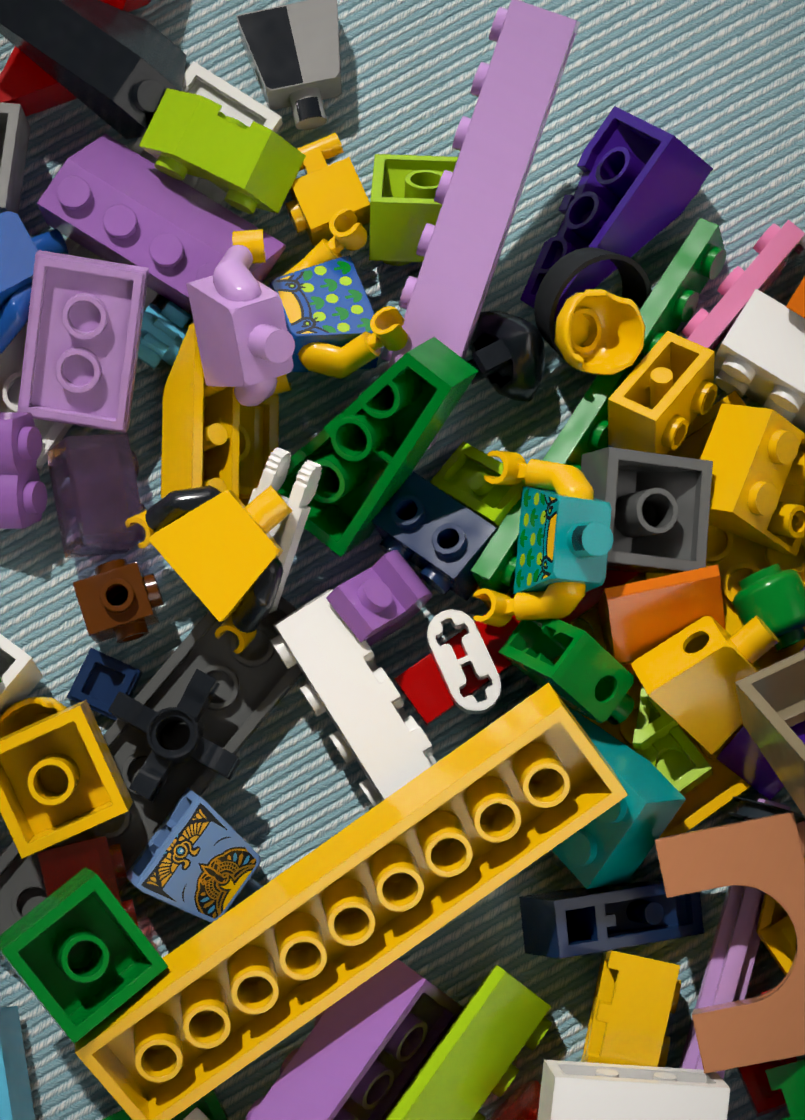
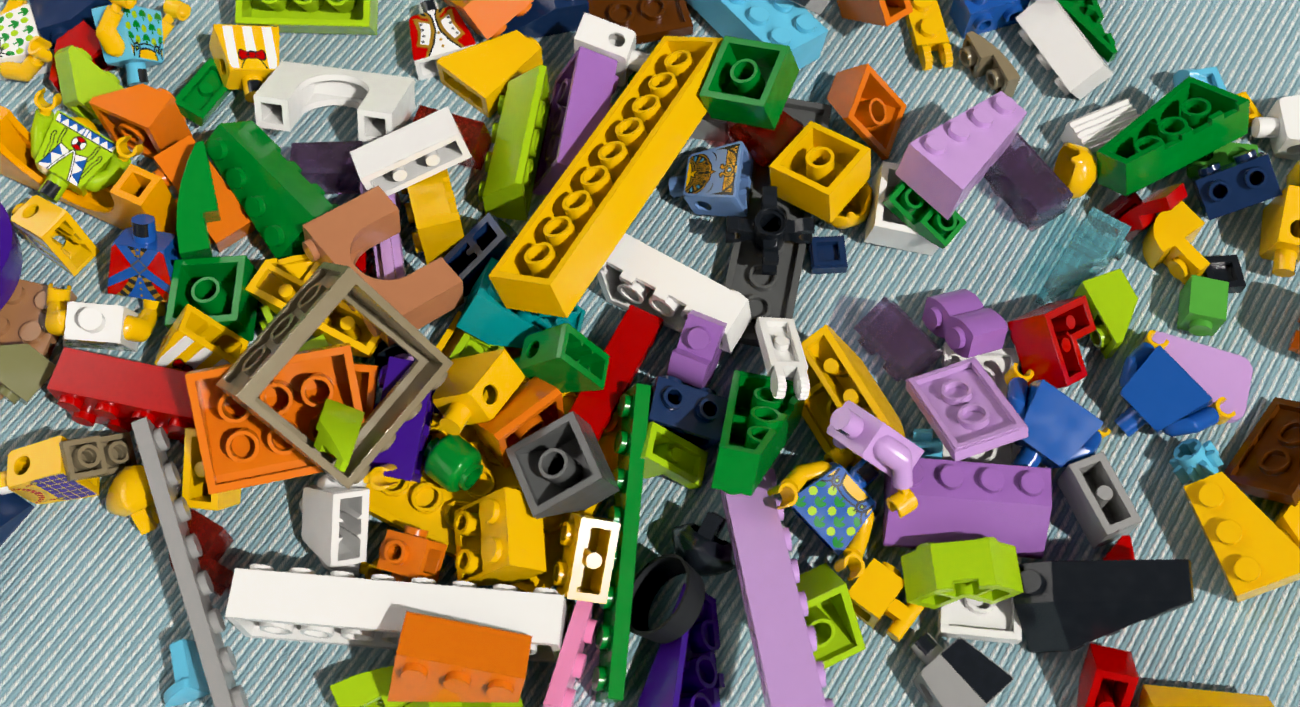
camera: 150 degrees right, 15 degrees down
reddish brown brick [73,559,164,643] -> none
yellow torso [125,485,293,654] -> none
white beam [427,609,501,714] -> none
torso [473,451,614,627] -> none
yellow hair [555,289,645,375] -> none

